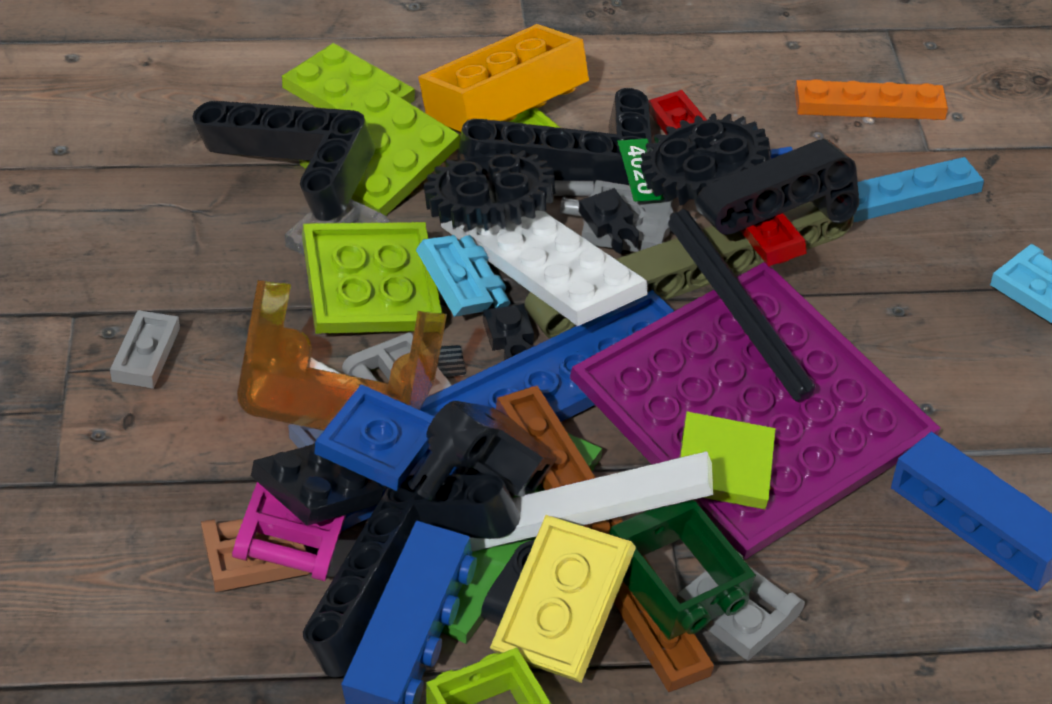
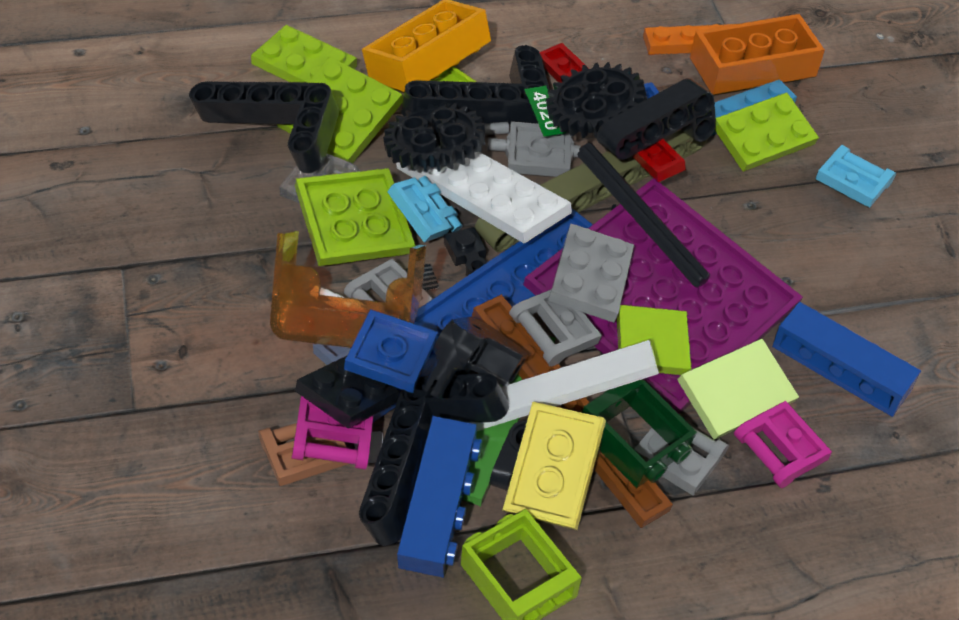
camera: 10 degrees left, 5 degrees up
light grey plate [110,310,180,389] -> none
black plate [578,188,639,254] -> none
none -> light grey plate [509,290,602,366]
none -> light grey plate [548,223,634,323]
none -> yellowish green tile [677,339,799,440]
none -> orange brick [690,14,825,95]
none -> lime plate [715,92,819,172]
none -> dark pink plate [734,401,832,488]

